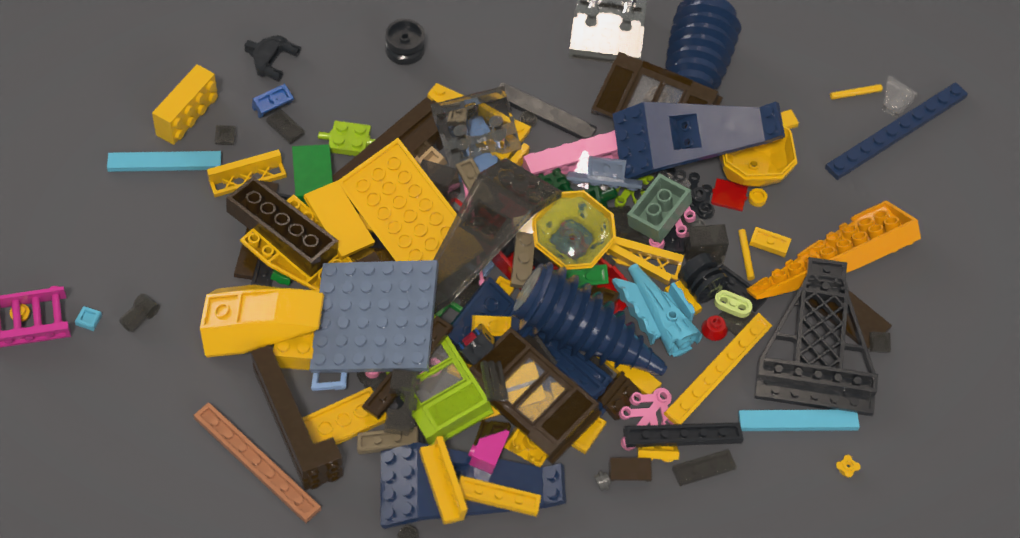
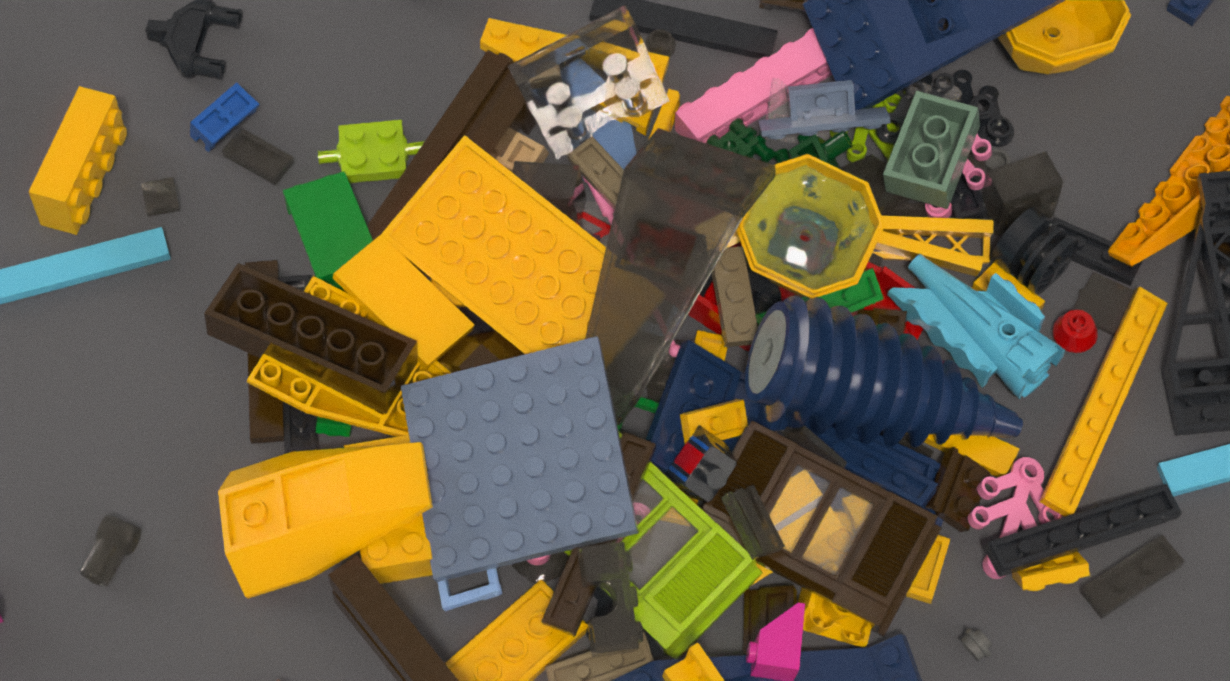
camera: 10 degrees left, 5 degrees up
medium azure tile [75,306,102,331] -> none
yellow fence [207,149,287,197] -> none
dark brown hinge [608,458,652,482] -> none
red piece [711,178,748,212] -> none
yellowish green plate [714,290,752,318] -> none
yellow bar [738,229,755,280] -> none
yellow tile [748,188,768,207] -> none
yellow plate [749,227,791,257] -> none

